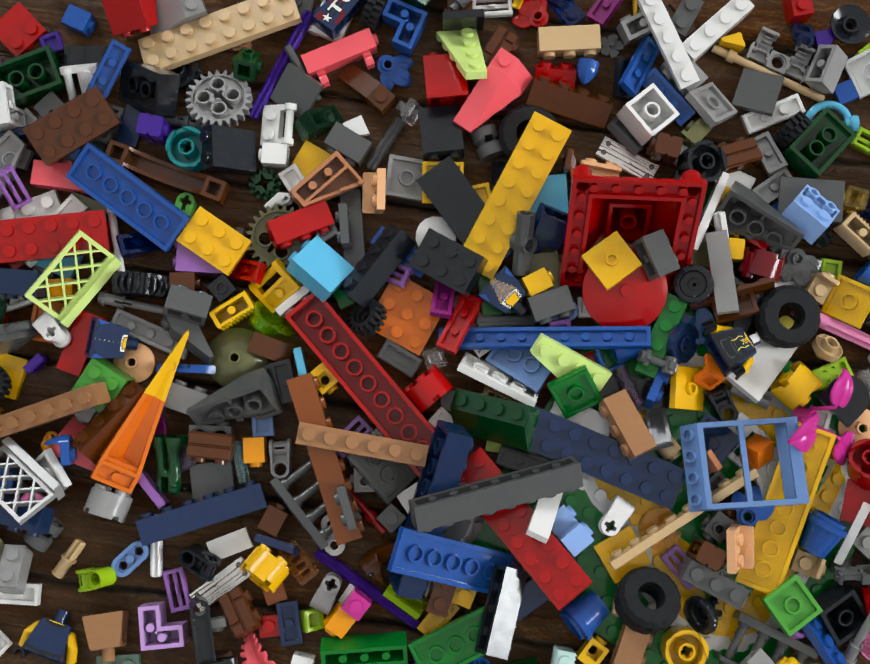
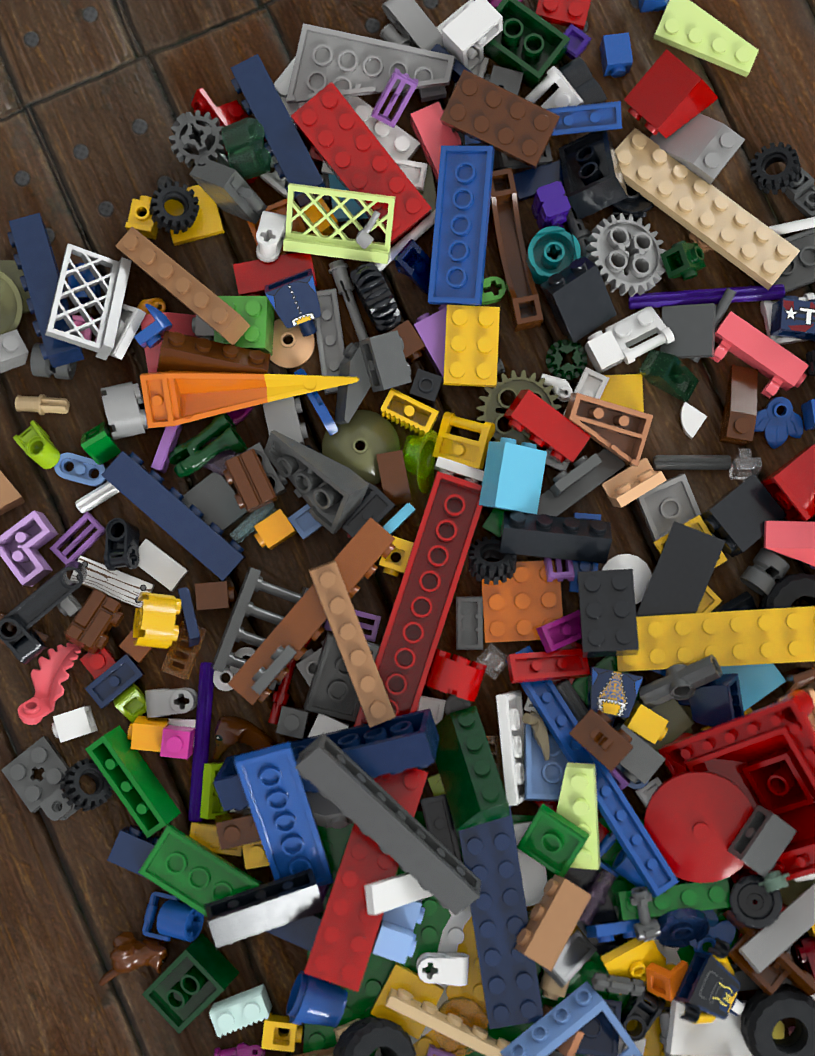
camera: 55 degrees right, 0 degrees up
dark purple tile [23,353,50,374] -> none
red plate [227,259,268,285] -> none
light grey piece [269,438,292,479] -> none
dark grey brick [324,121,373,168] -> none
yellow plate [581,231,642,291] -> none
none -> green slope [80,421,121,465]
none -> light grey hand [356,210,380,249]
none -> dark tan bar [522,710,550,761]
none -> reddish brown brick [569,709,634,773]
none -> dark grey axle [591,973,645,997]
none -> sand green plate [758,870,790,893]

